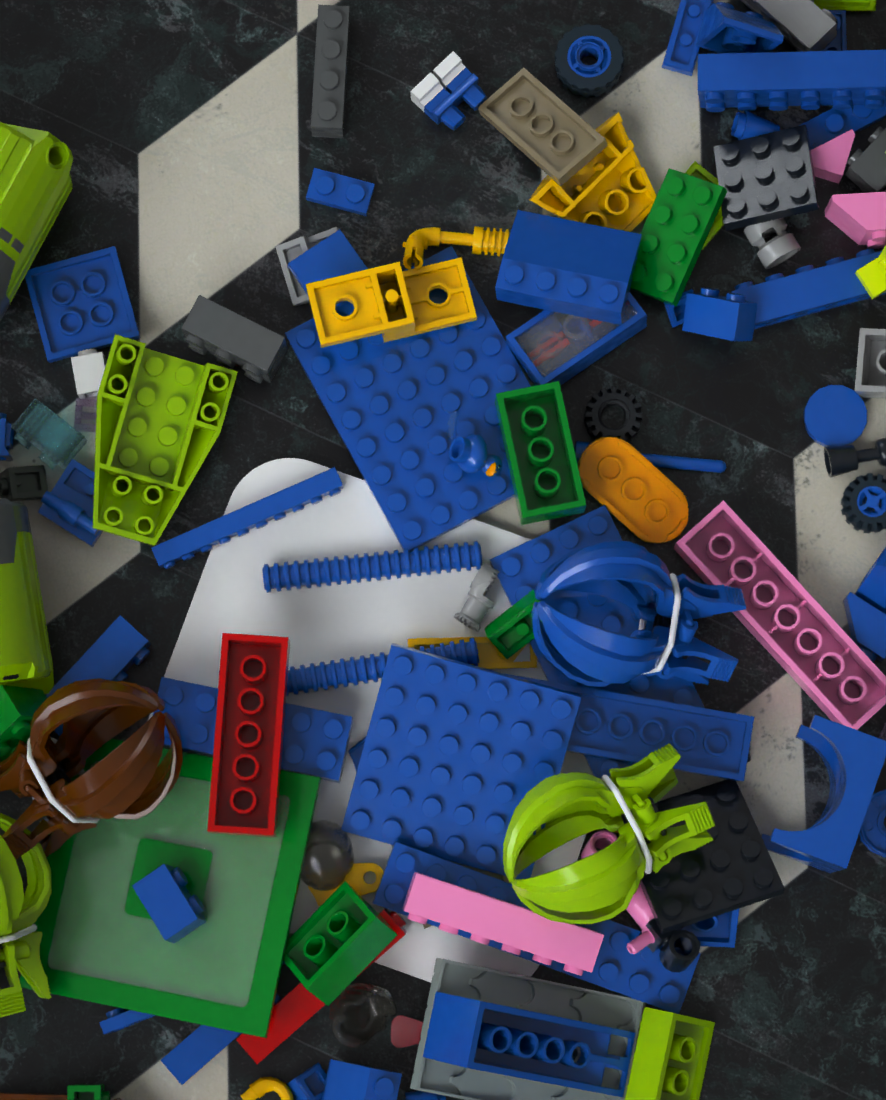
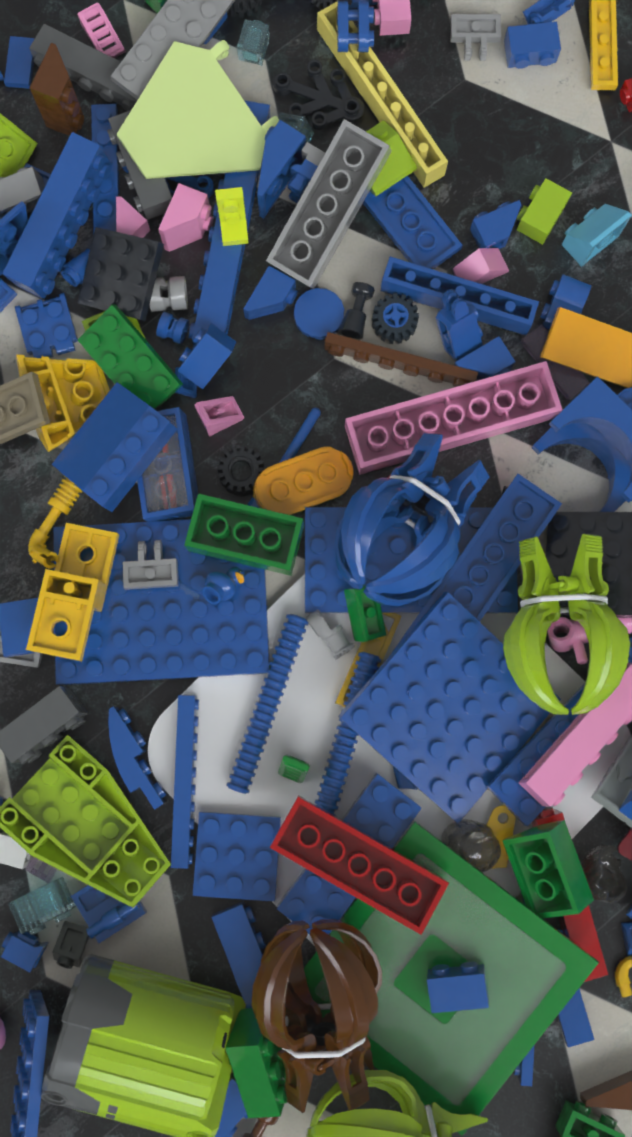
camera: 65 degrees left, 0 degrees up
none -> blue plate [15,293,78,358]
none -> blue slope [108,706,167,810]
none -> light grey hinge [123,540,179,590]
none -> blue wheel [156,312,190,344]
none -> blue plate [193,812,281,902]
none -> bright pink slope [194,396,244,437]
none -> blue slope [243,266,298,320]
none -> green slope [278,754,310,783]
none -> reddish brown plate [325,332,478,387]

